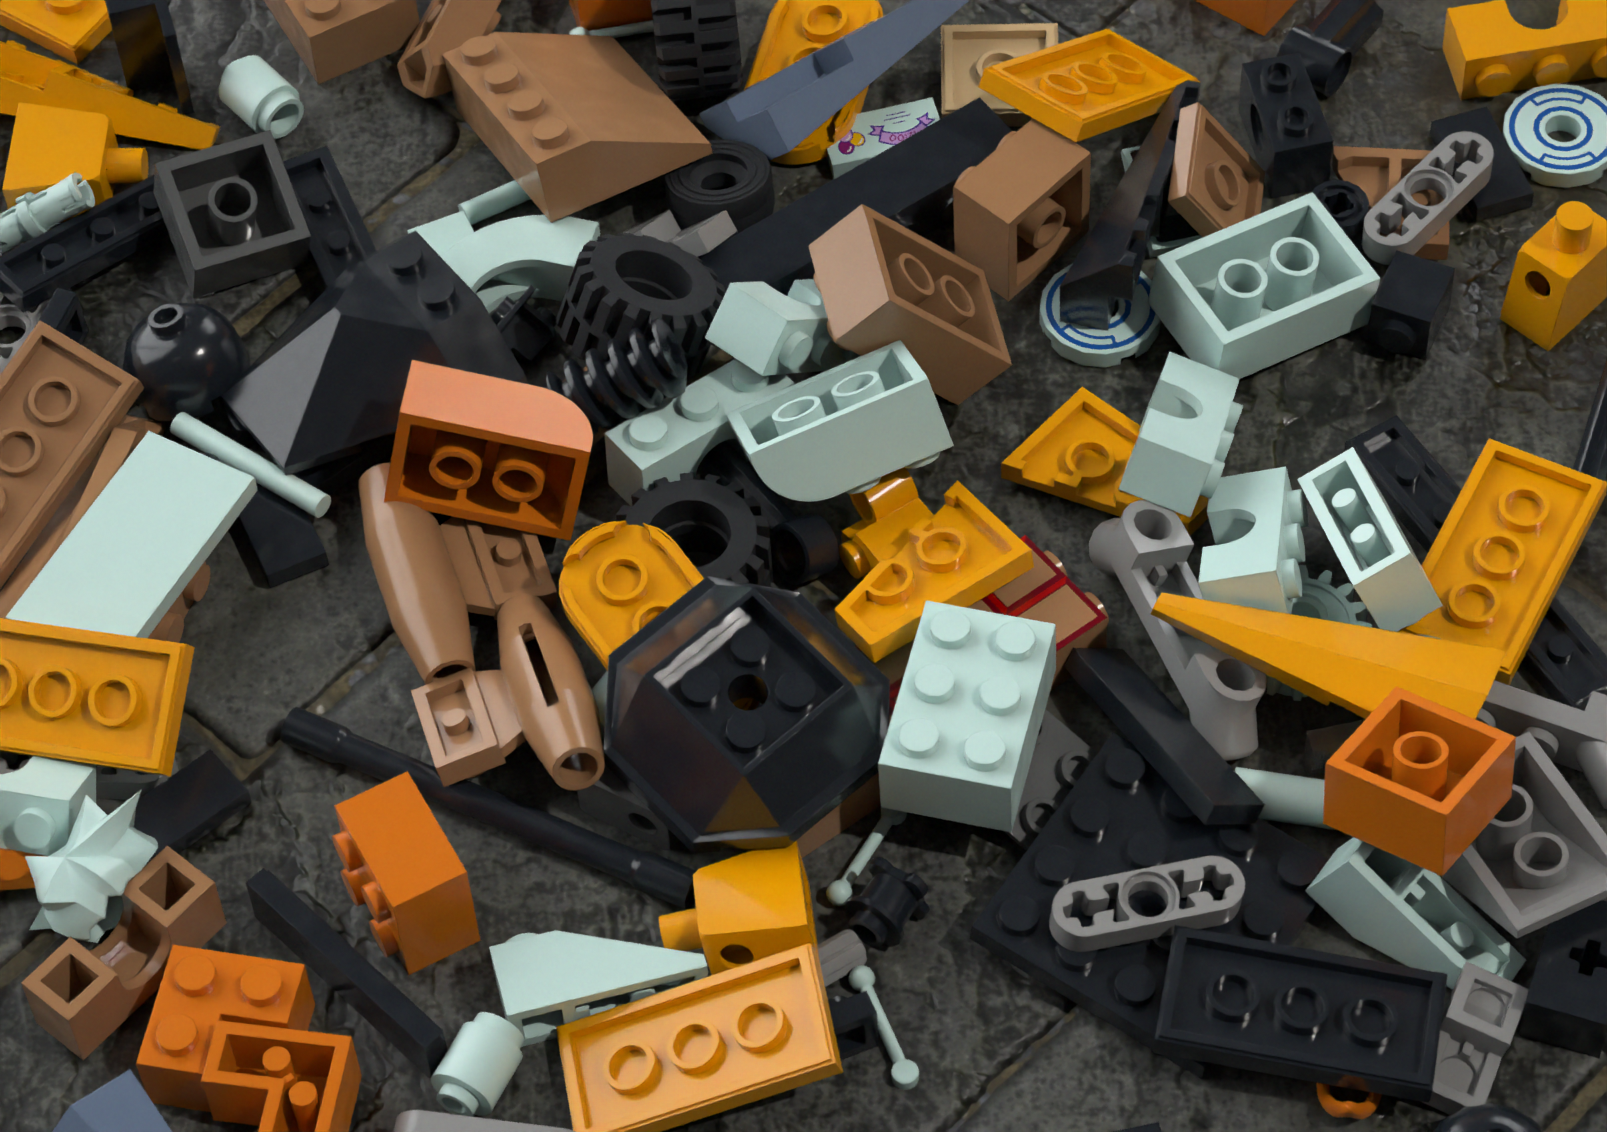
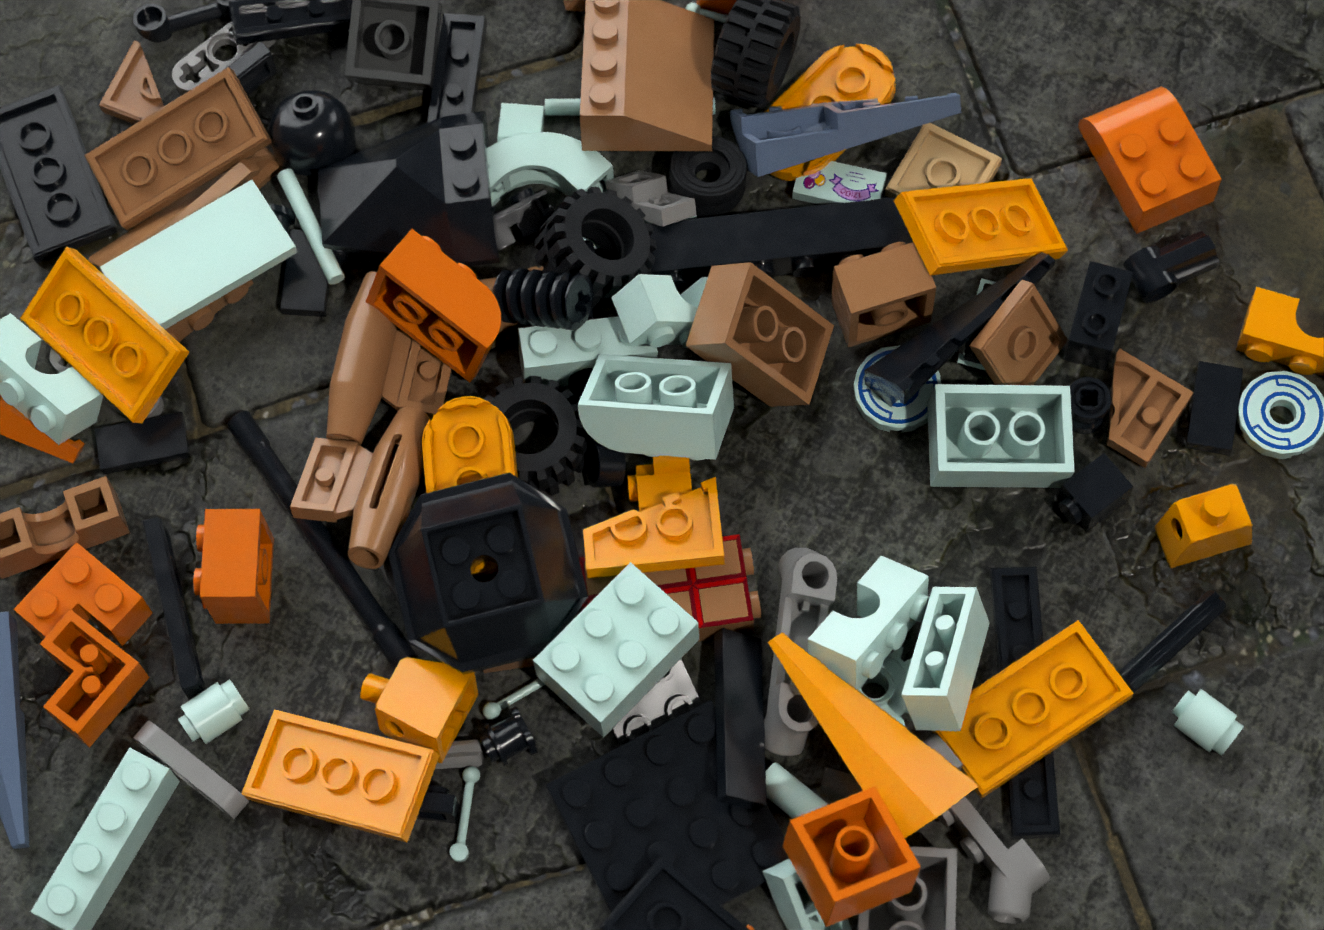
camera: 30 degrees right, 15 degrees up
light aqua hair [25,789,158,943] -> none
light aqua slope [489,930,708,1047] -> none
light orange wing [1001,387,1209,536] -> none
light grey beam [1049,856,1245,952] -> none
light aqua arch [1118,352,1243,517] -> none
light grey beam [1362,131,1494,265] -> none

